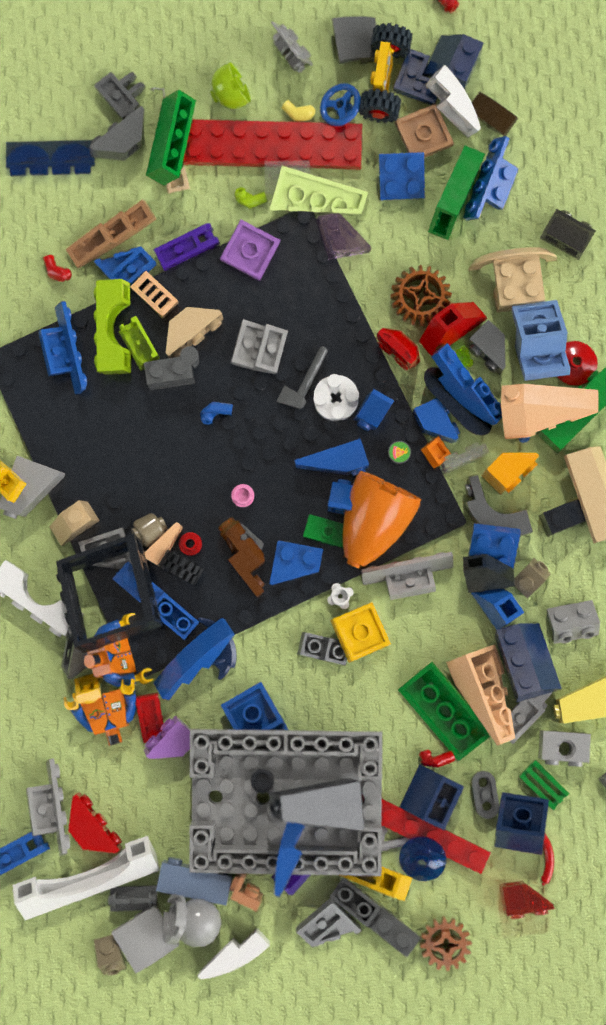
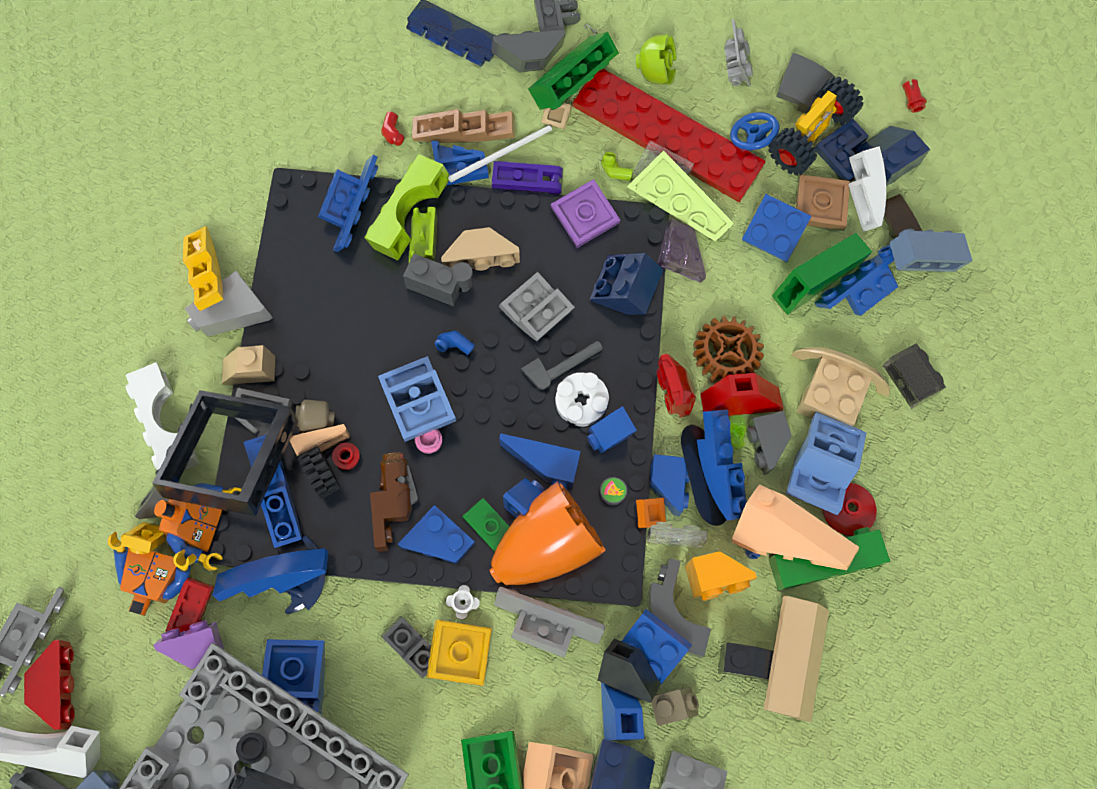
camera: 25 degrees right, 10 degrees down
light nougat slope [130,271,179,319] -> none
light yellow arm [281,100,315,122] -> none
none -> medium blue bracket [378,356,456,442]
none -> white axle [448,125,552,182]
none -> dark blue slope [590,253,664,315]
none -> sand blue brick [889,229,973,272]

